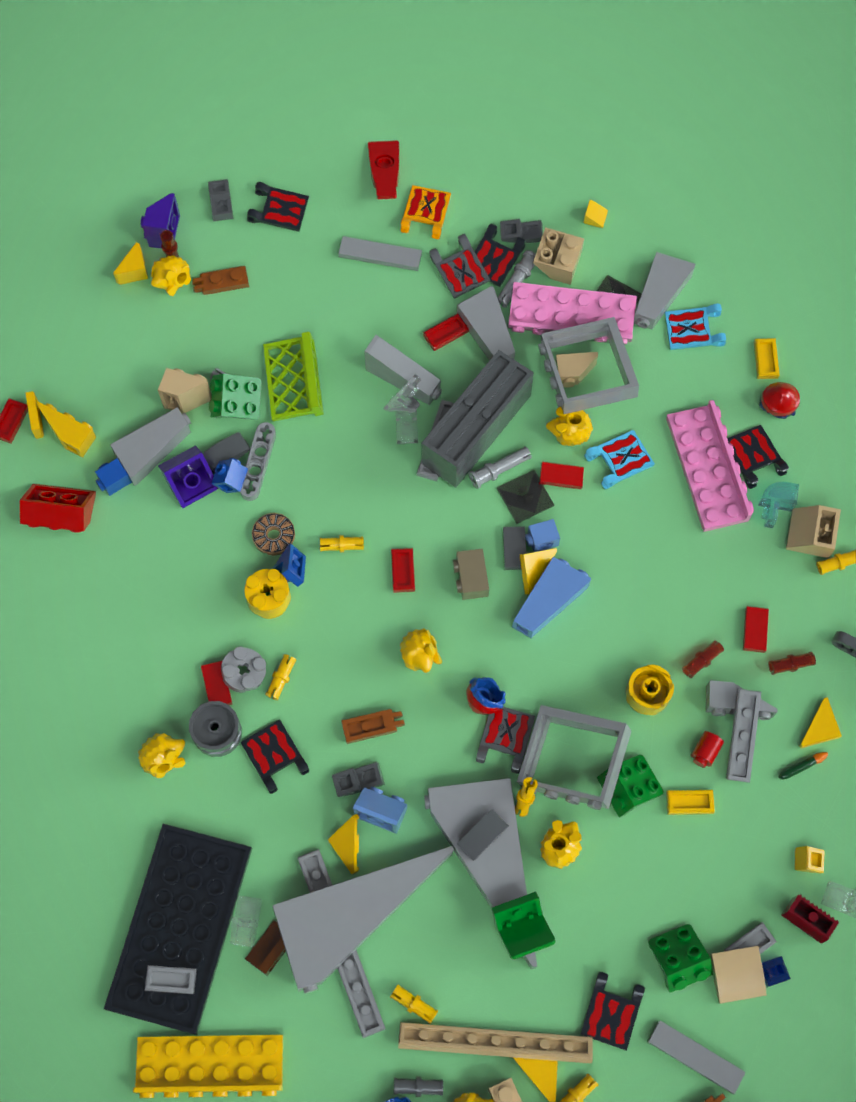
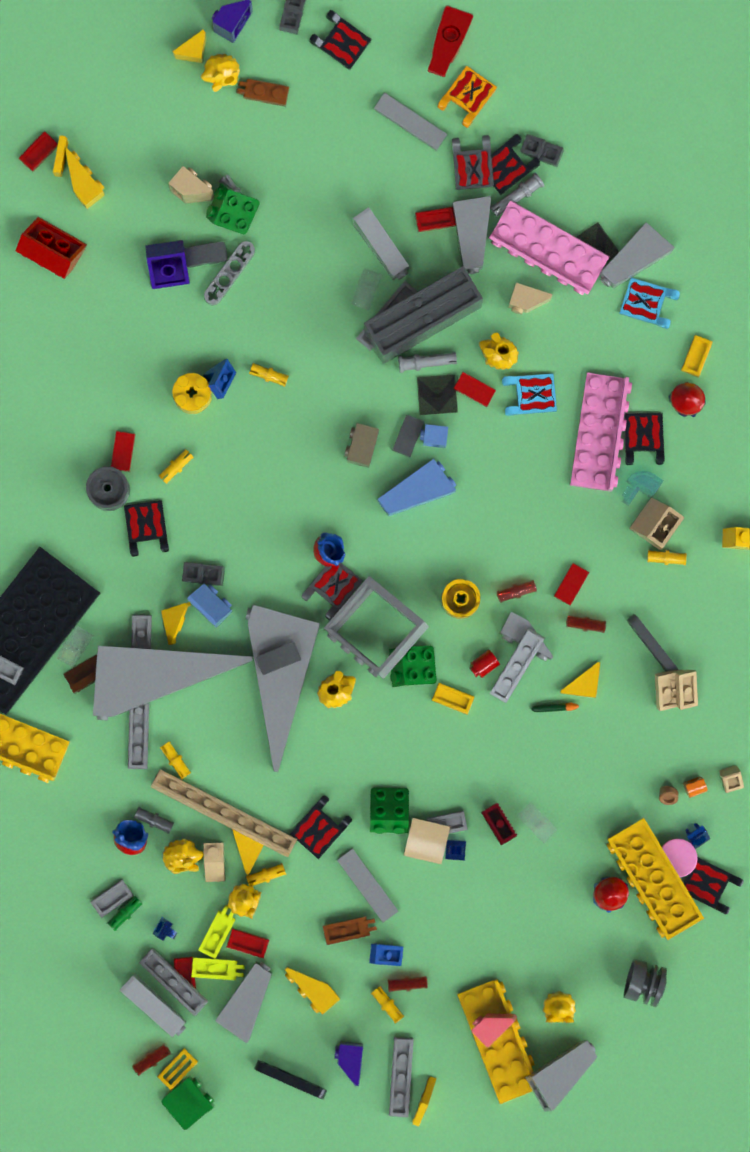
camera: 20 degrees right, 15 degrees up
blue brick [95,459,132,496] -> none
light grey slope [110,407,191,486] -> none
yellow animal [138,733,185,778] -> none
clear red pin [160,230,179,257] -> none
blue brick [211,458,248,493] -> none
light grey plate [221,647,266,693] -> none
tile [252,513,295,556] -> none
lime fence [263,331,324,422] -> none
dark orange hinge [341,709,405,744] -> none
clear slope [383,374,421,413] -> none
red tile [391,548,415,593] -> none
yellow animal [400,628,442,673] -> none
green bracket [491,891,555,959] -> none
yellow pin [515,777,538,817] -> none
yellow tile [519,548,557,594] -> none
tan slope [533,227,584,285] -> none
light grey window [538,317,639,414] -> none
yellow slope [584,200,608,228] -> none
yellow slope [795,846,824,873] -> none

